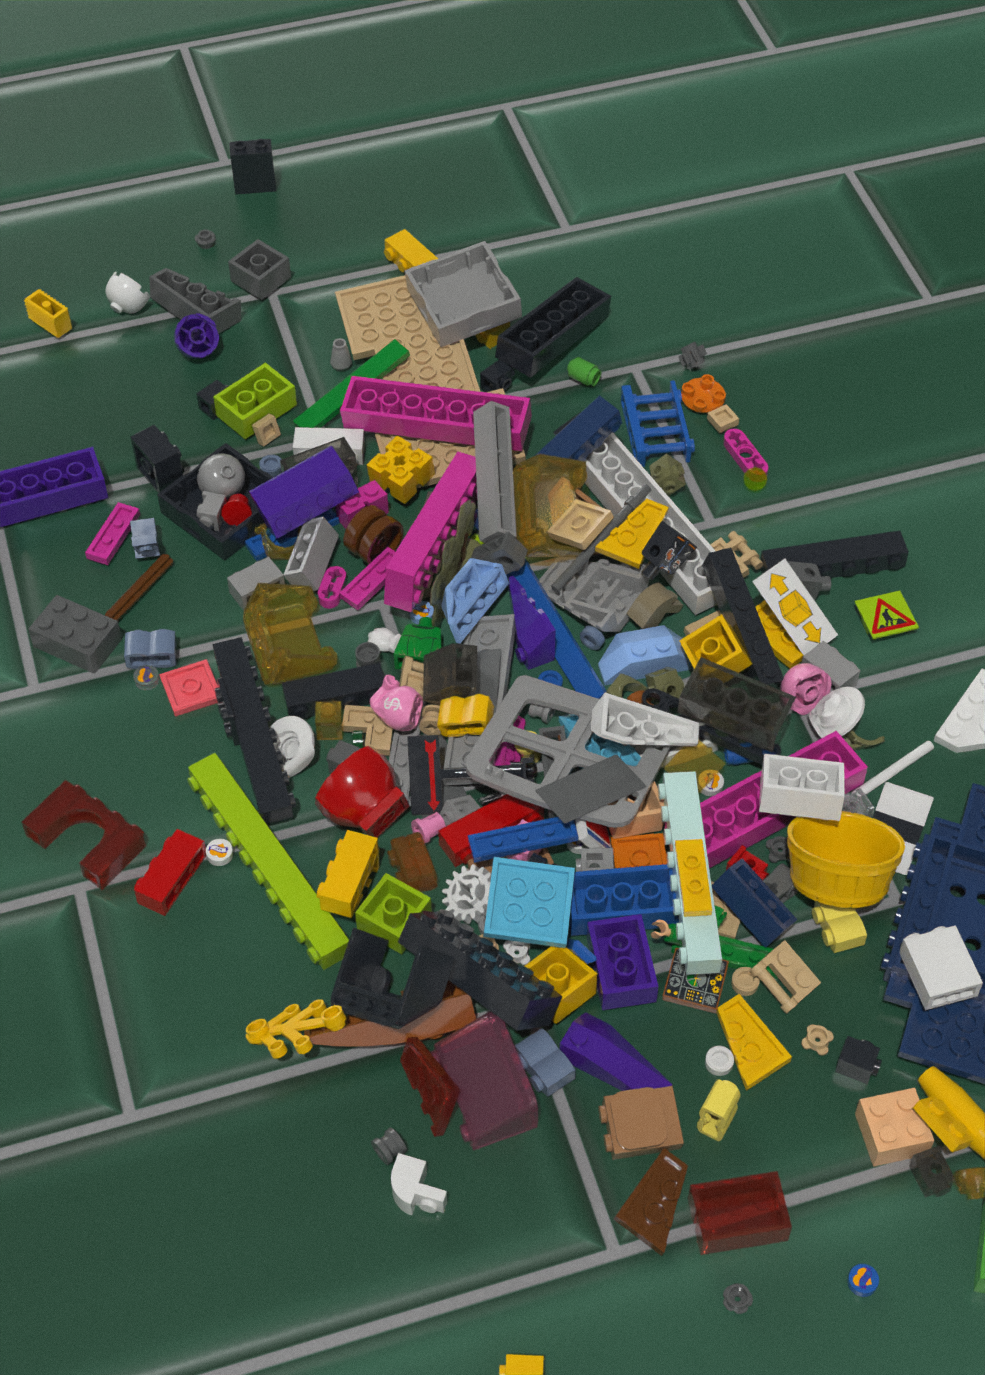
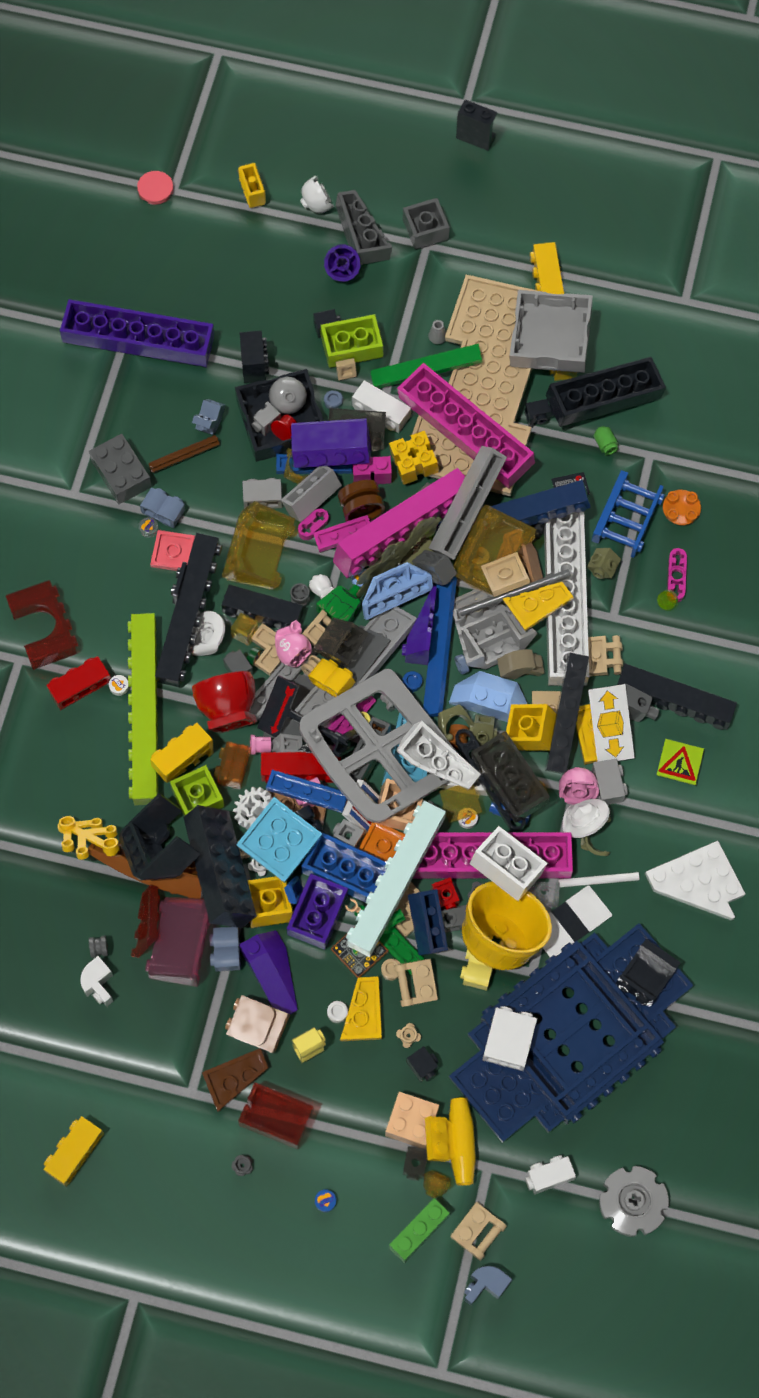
camera: 30 degrees right, 15 degrees up
dark pink plate [85,502,140,565] -> none
dark grey plate [195,229,215,249] -> none
dark grey sticker [535,755,646,823] -> none
black torso [641,521,697,581] -> none
yellow plate [675,839,712,917] -> none
dark grey gear [678,341,707,369] -> none
tan plate [707,404,739,433] -> none

